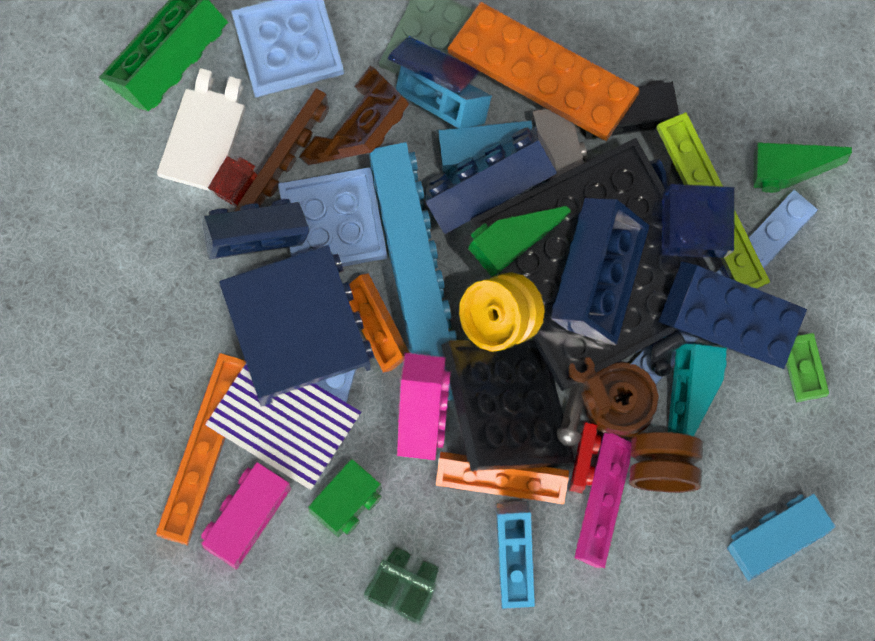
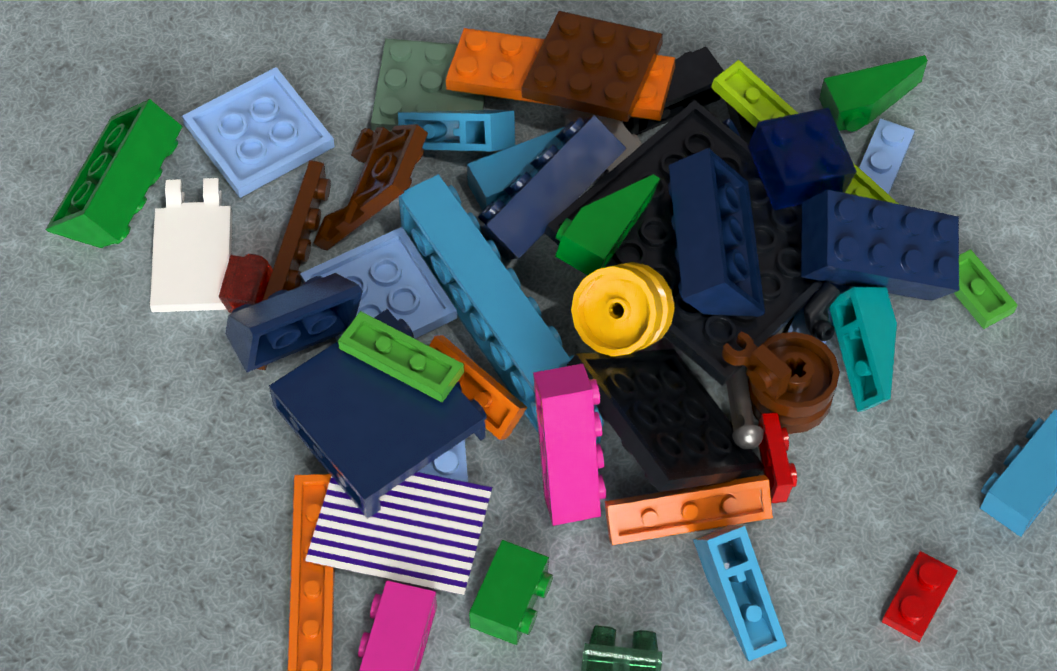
camera: 20 degrees left, 15 degrees down
clear blue piece [388,36,480,94] -> none
dark pink plate [574,433,631,568] -> none
reddish brown wheel [629,432,703,493] -> none
none -> bright green plate [338,311,464,403]
none -> reddish brown plate [521,11,663,122]
none -> red plate [881,551,958,642]

